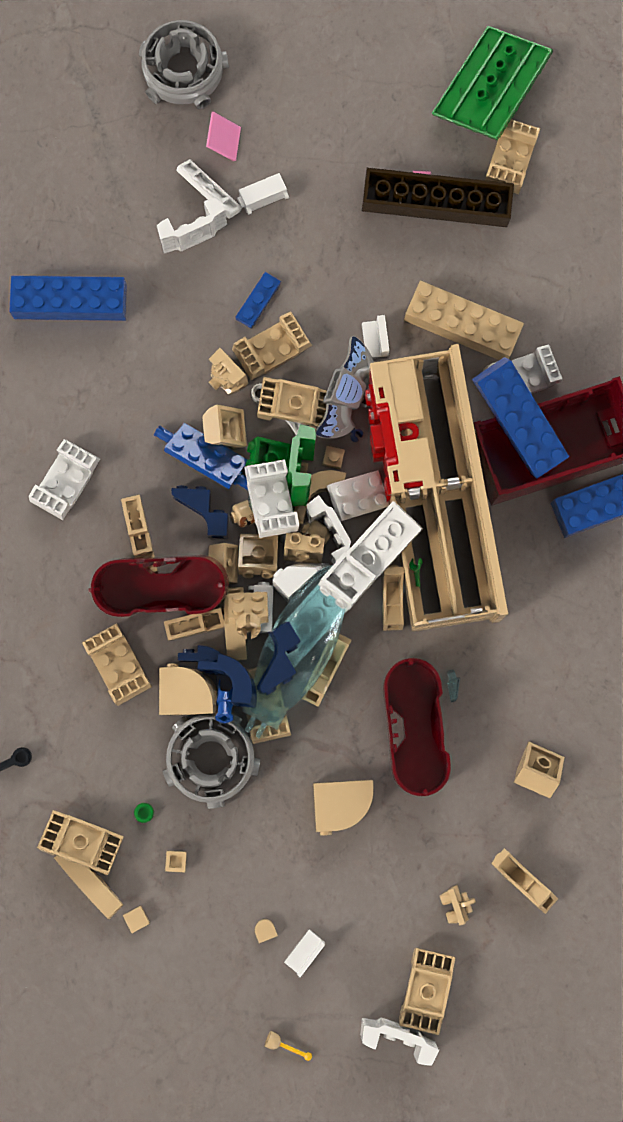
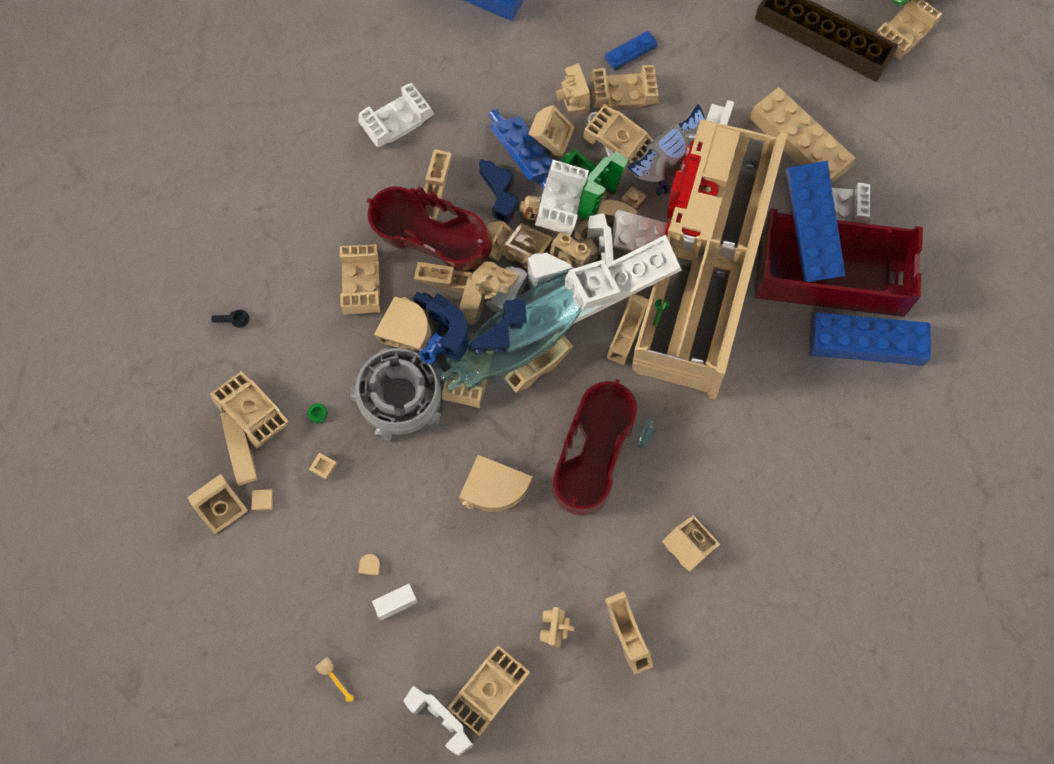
camera: 30 degrees right, 10 degrees down
none -> tan slope [188,474,248,534]

